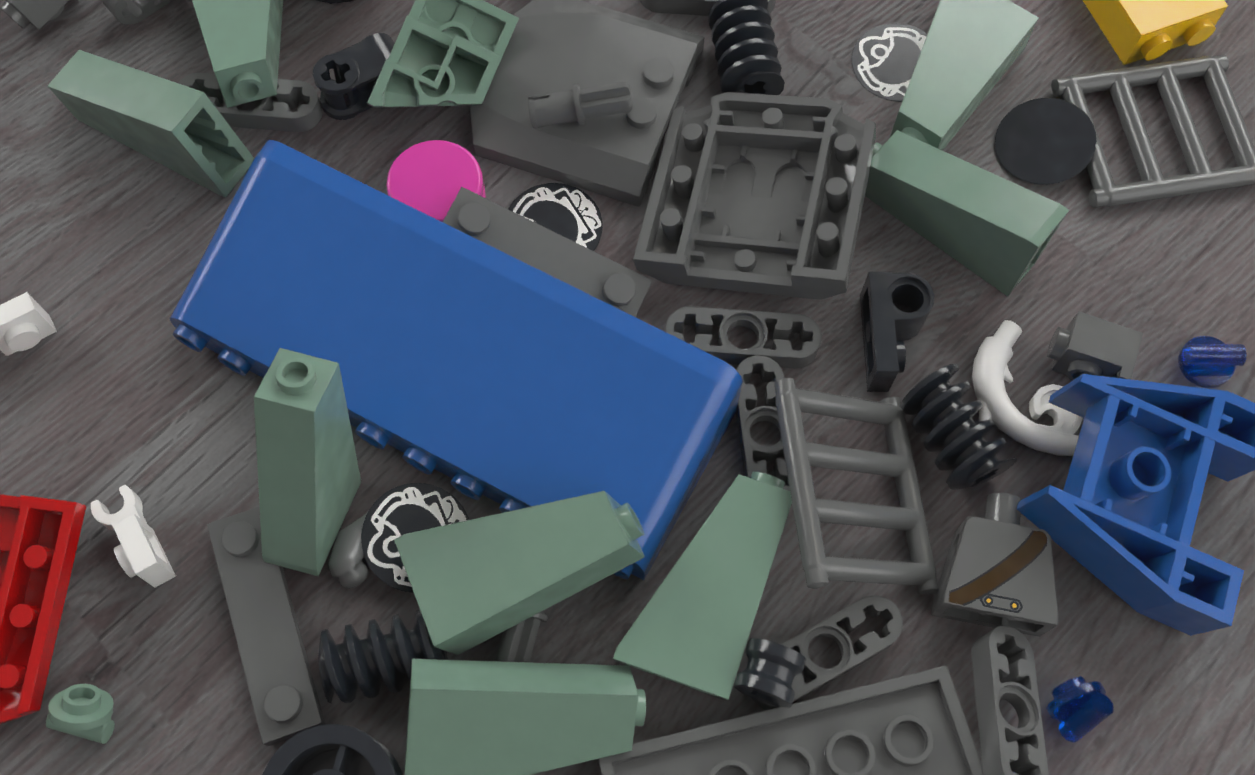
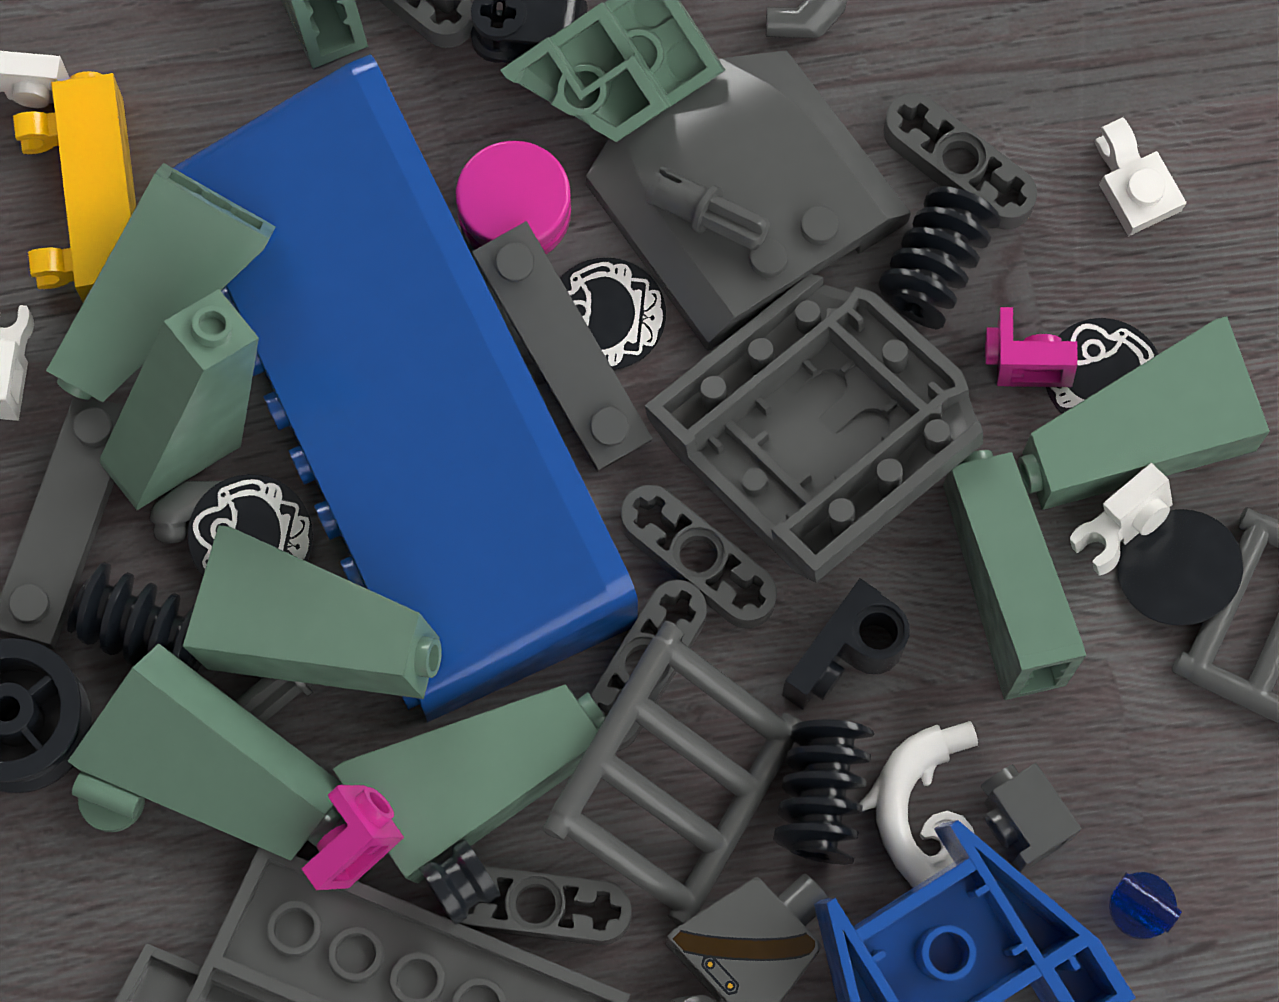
camera: 35 degrees right, 5 degrees up
none -> yellow brick [13,71,137,303]
none -> sand green slope [46,163,276,402]
none -> dark pink bracket [302,785,404,890]
none -> dark pink bracket [985,307,1077,387]
none -> white plate [1070,463,1173,576]

